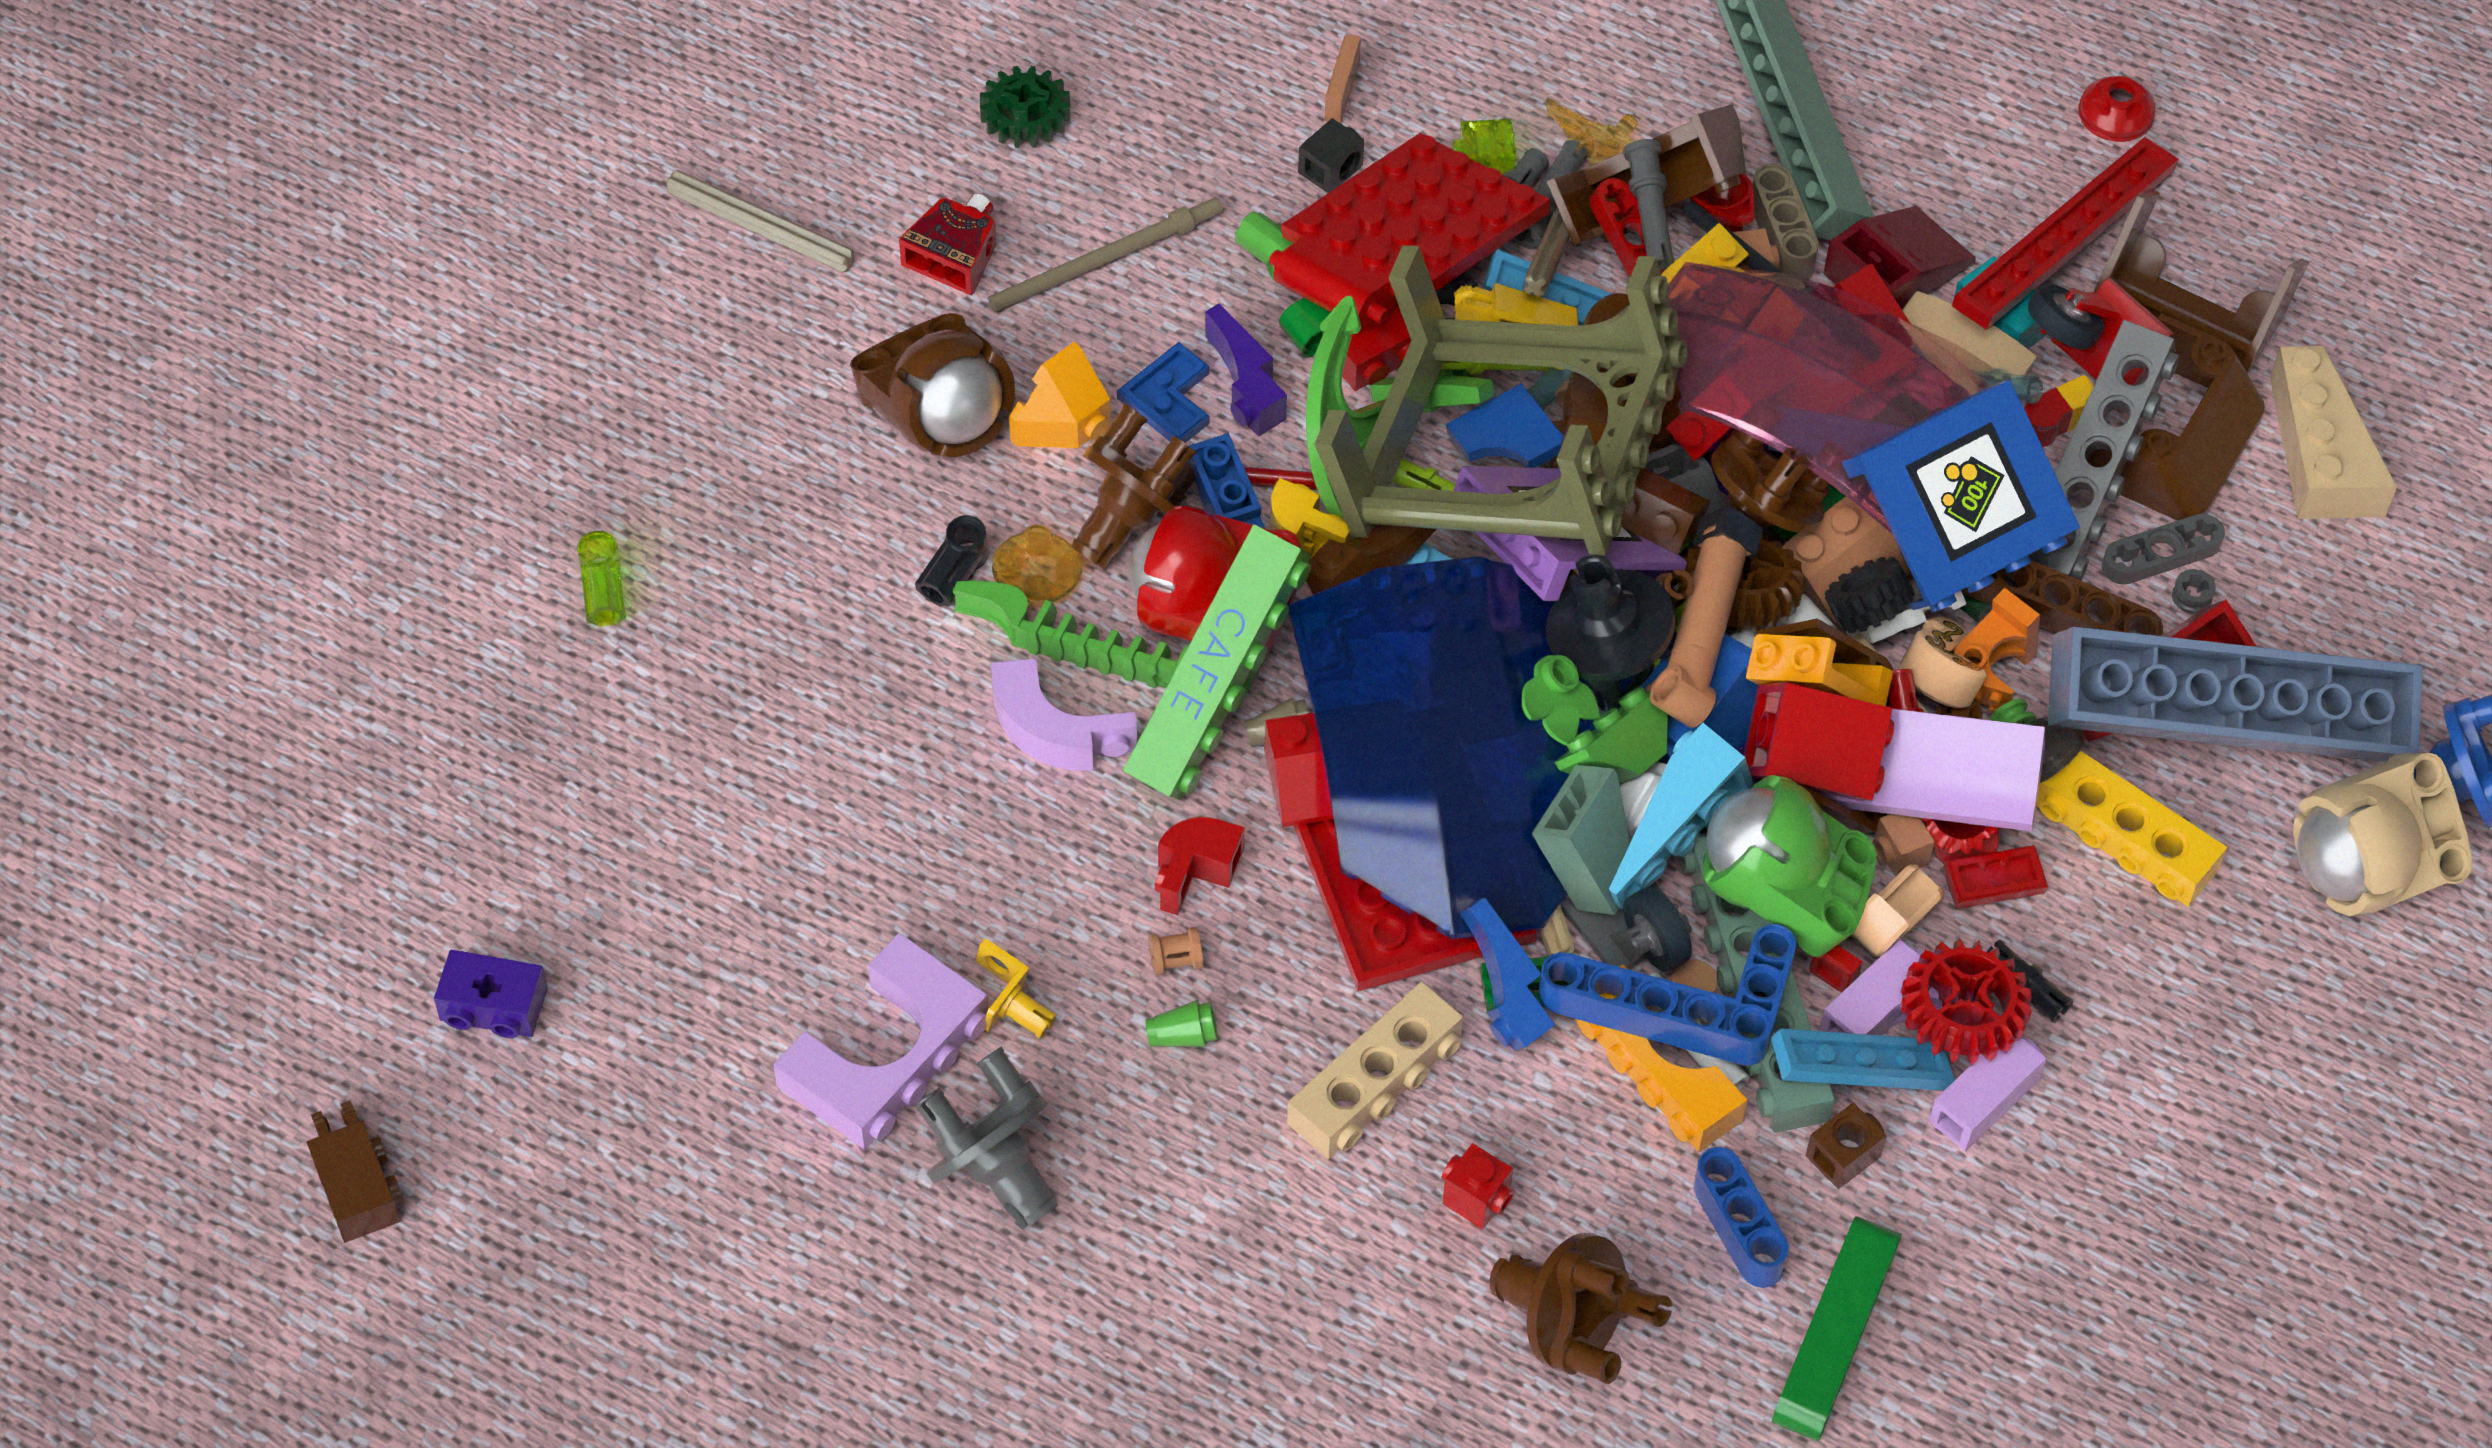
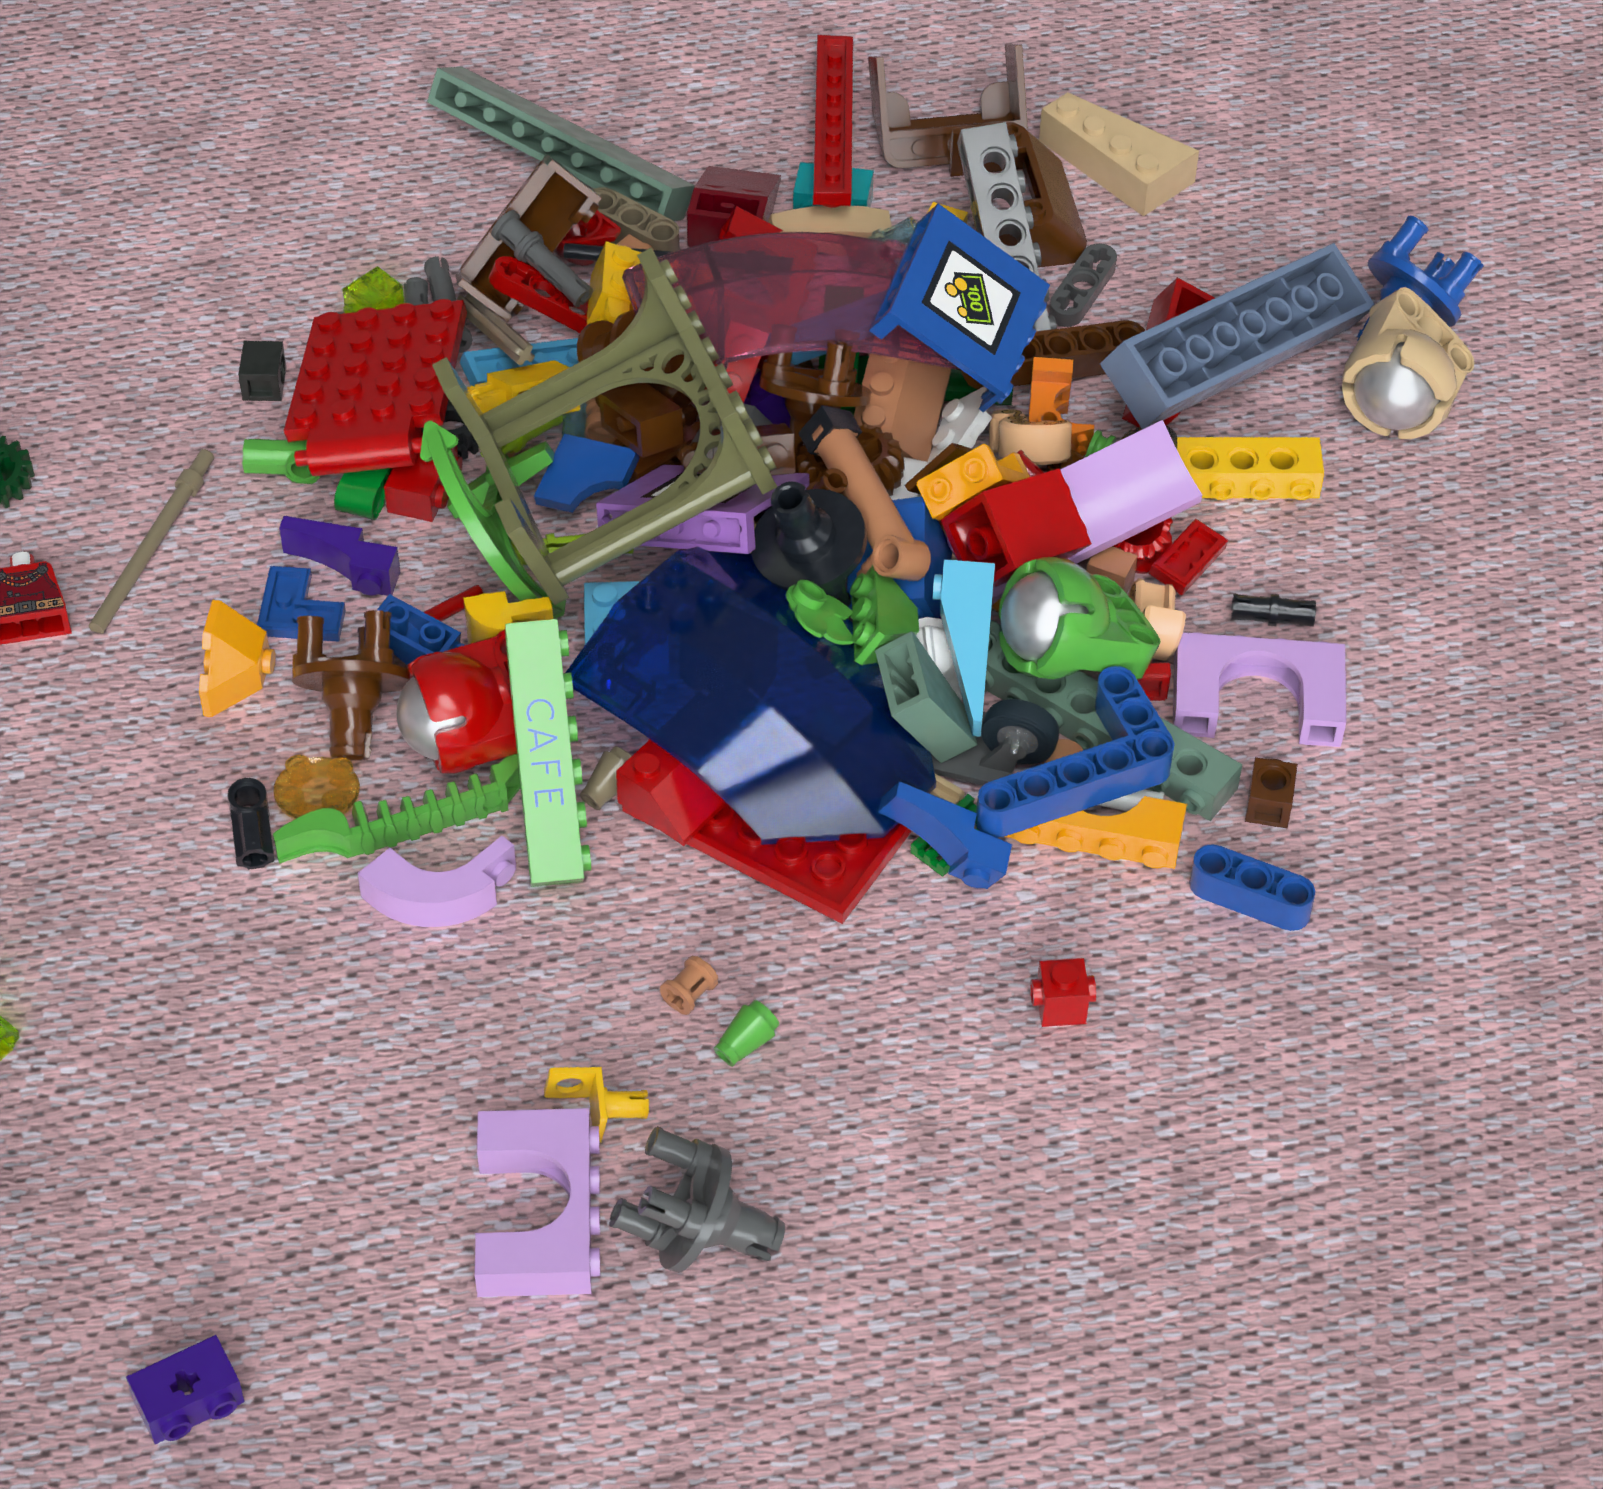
camera: 40 degrees left, 5 degrees down
reddish brown piece [850,313,1015,458] -> none
red brick [1155,817,1245,915] -> none
tan brick [1287,981,1463,1160] -> none
reddish brown slope [1306,524,1437,607] -> none
nougat tile [1325,34,1361,123] -> none
reddish brown piece [1489,1233,1672,1384] -> none
clear yellow piece [1546,98,1638,168] -> none
dark azure plate [1771,1028,1955,1091] -> none
green beam [1771,1216,1902,1442] -> none
black tyre [1824,557,1915,633] -> none
red gear [1900,938,2032,1065] -> none
plate [2027,278,2175,386] -> none
red piece [2078,76,2155,142] -> none
dark grey bush [2172,569,2216,614] -> none

